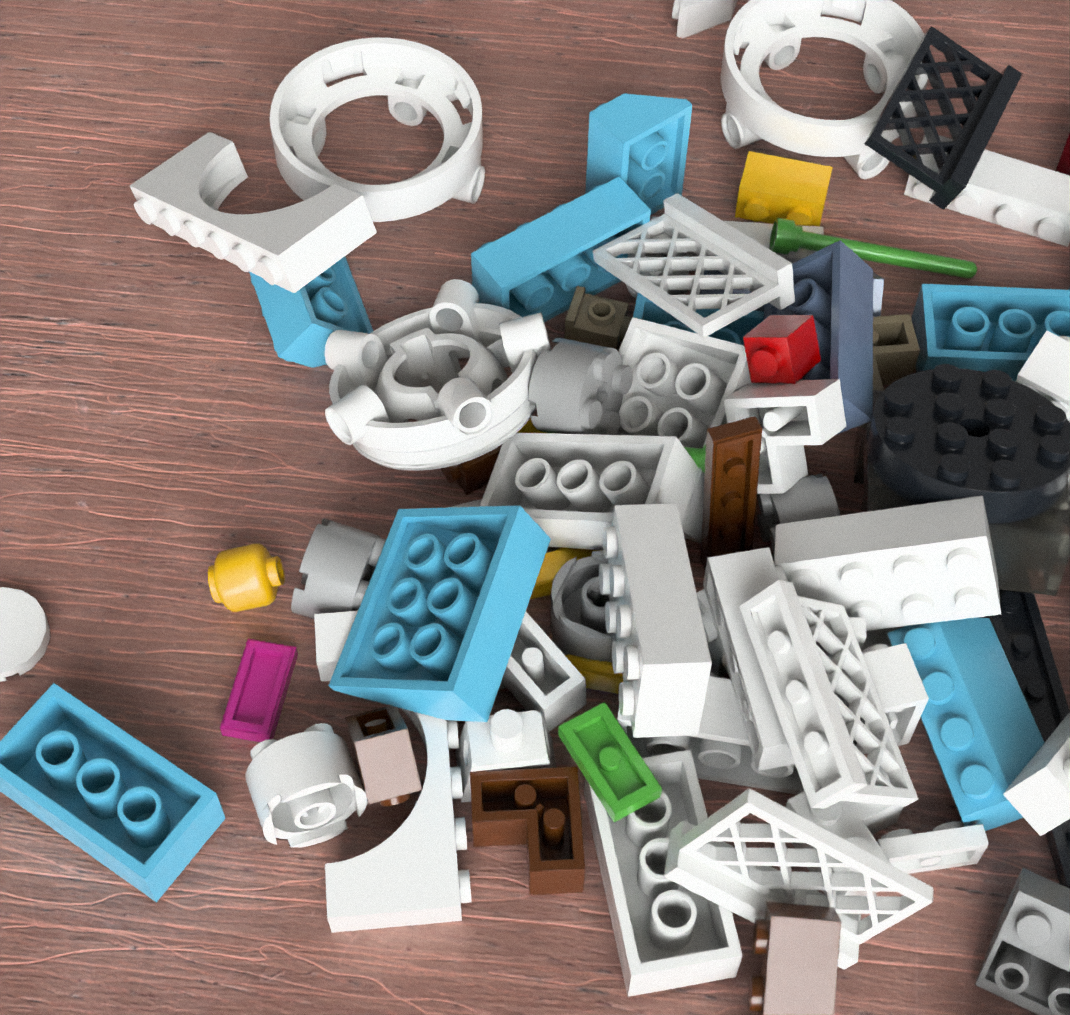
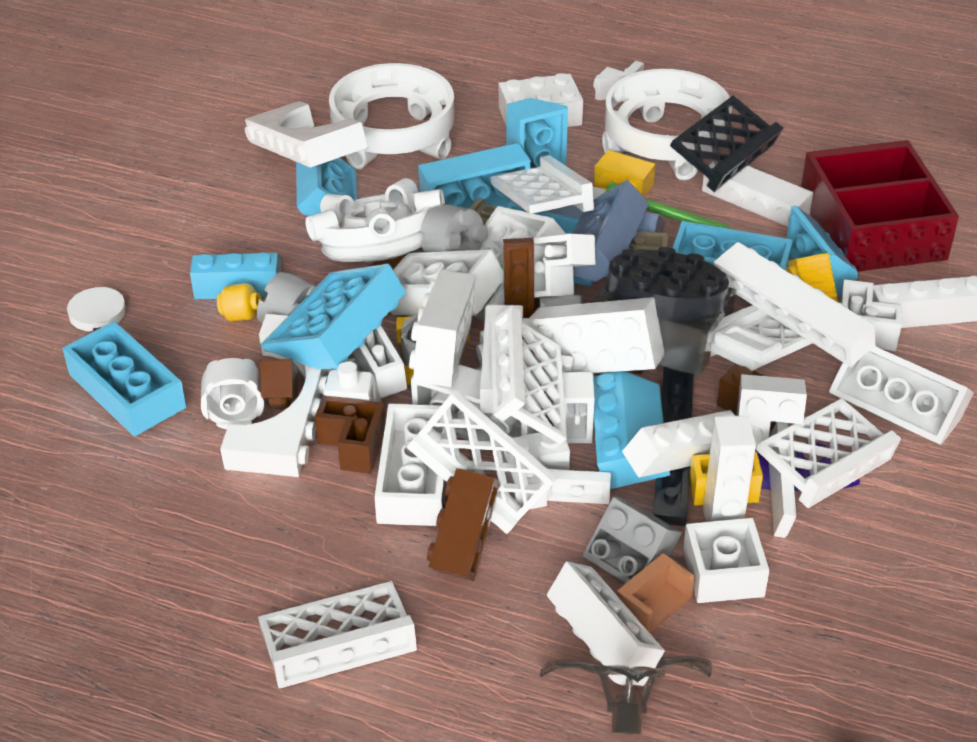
camera: 15 degrees right, 15 degrees down
dark pink tile [220,638,298,742] -> none
bright green plate [558,702,662,823] -> none
red brick [743,315,821,384] -> none
none -> medium azure slope [190,252,282,299]
none -> white brick [499,73,583,127]

